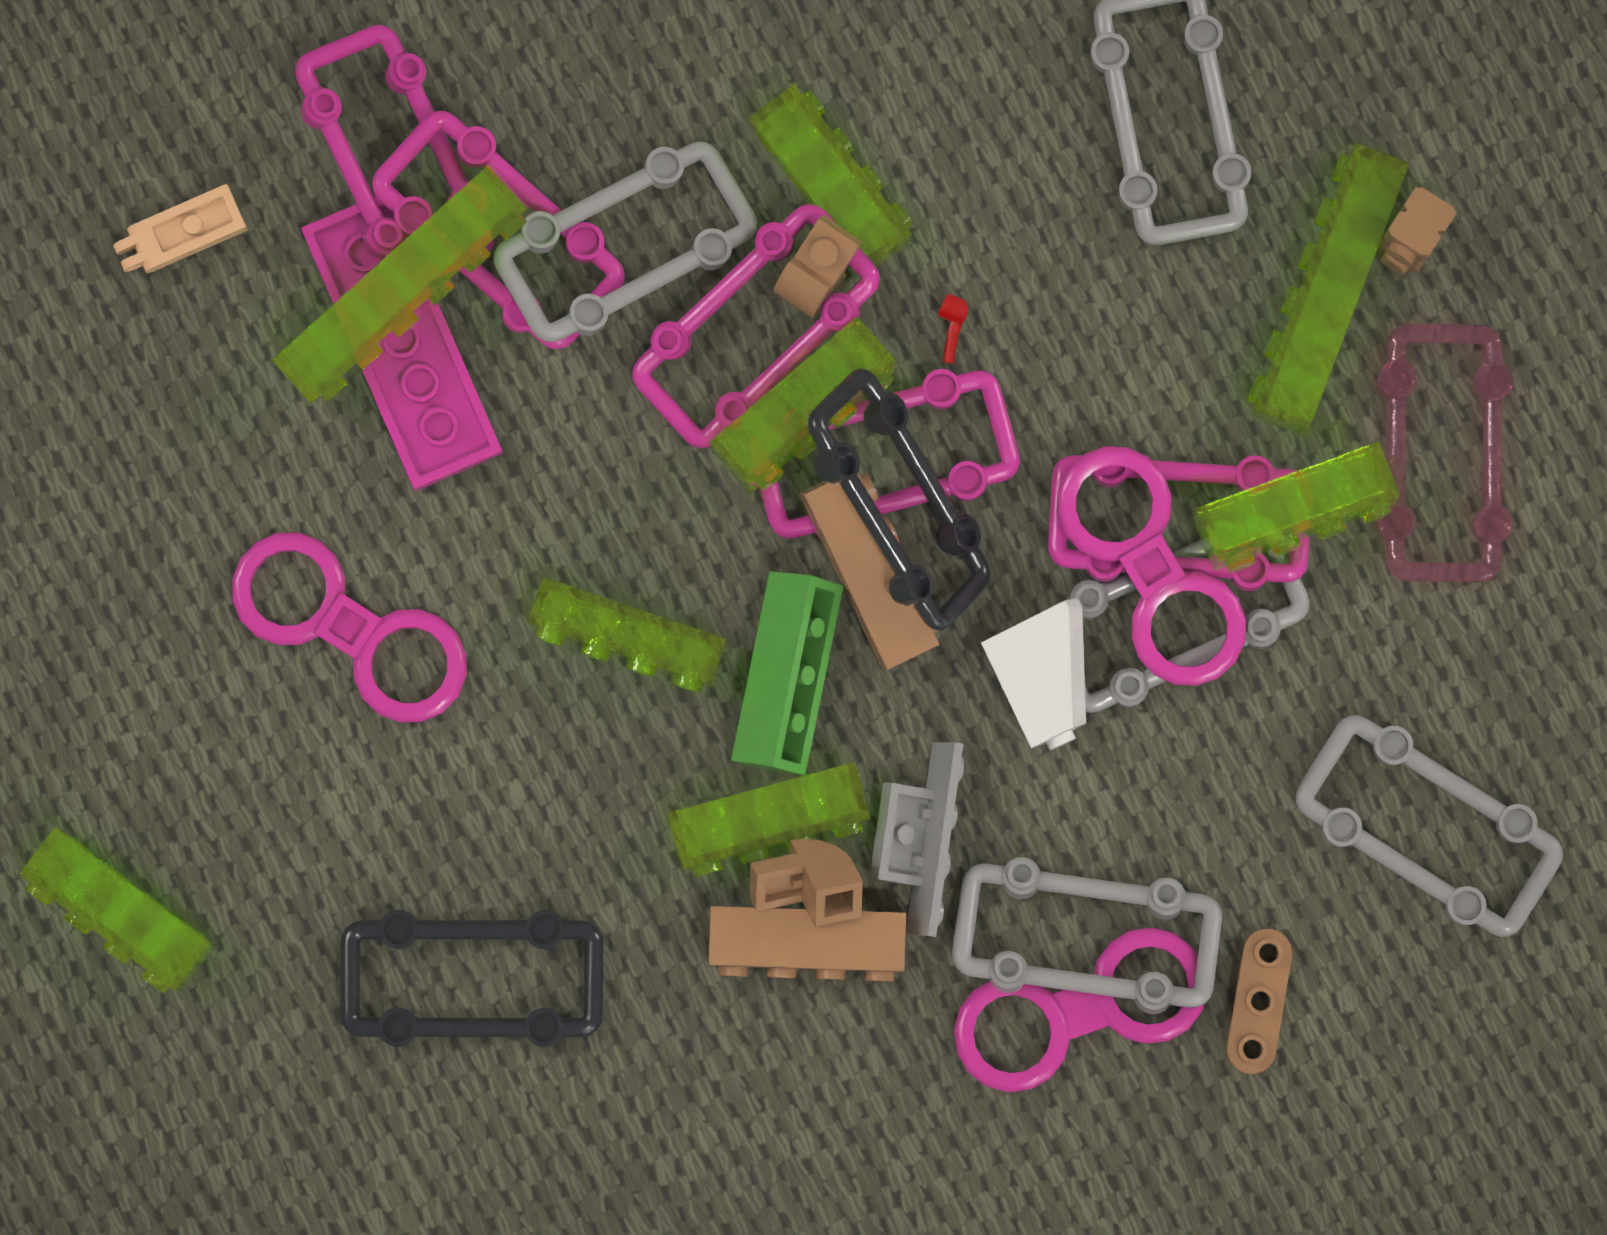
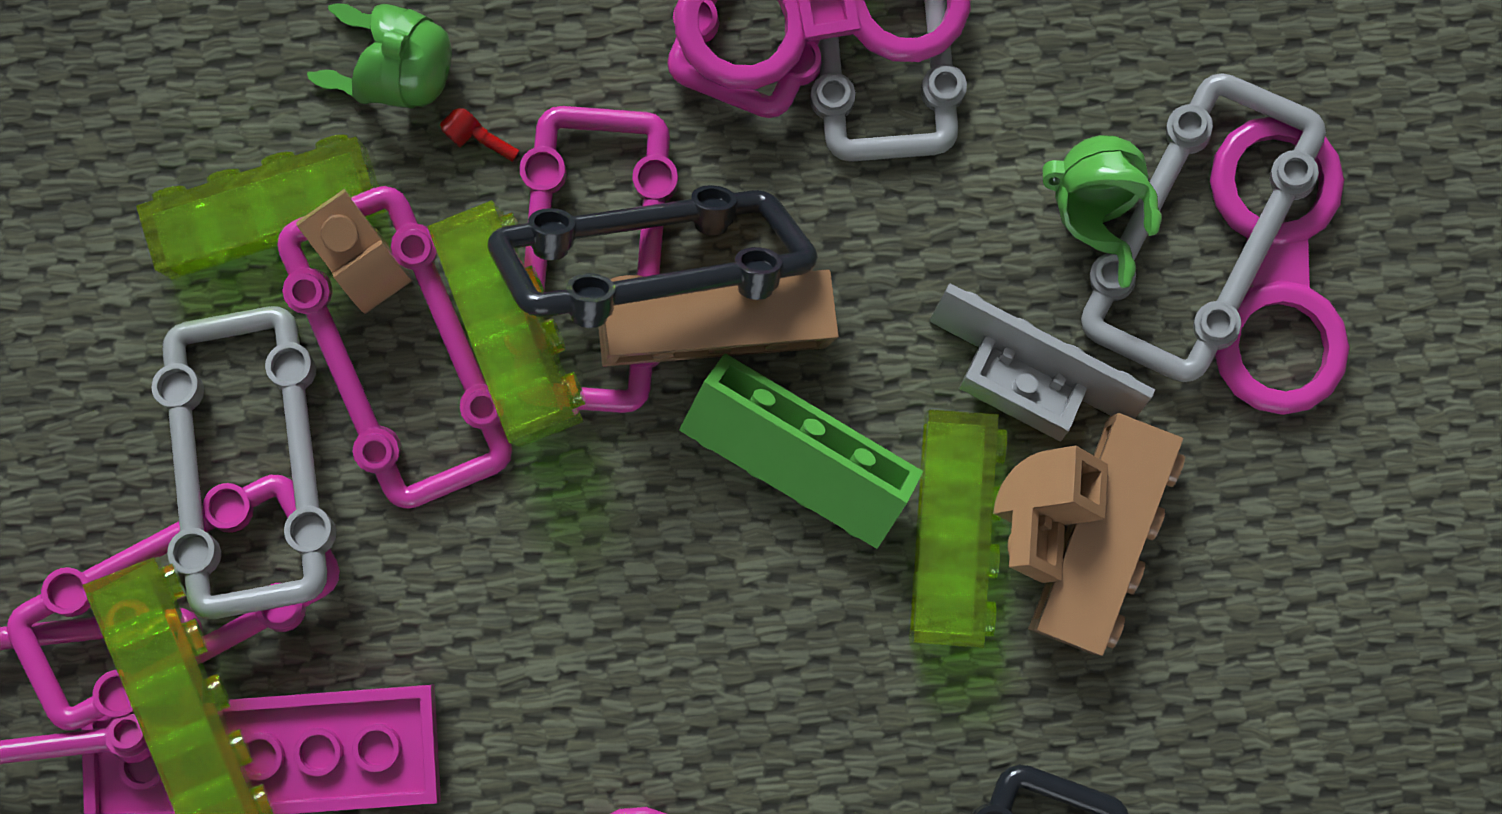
camera: 75 degrees left, 0 degrees up
clear neon green brick [527,577,728,693] -> none
white slope [981,598,1086,751] -> none
medium nougat plate [1226,929,1292,1074] -> none
none -> bright green hair [307,3,452,109]
none -> bright green hair [1042,135,1162,288]

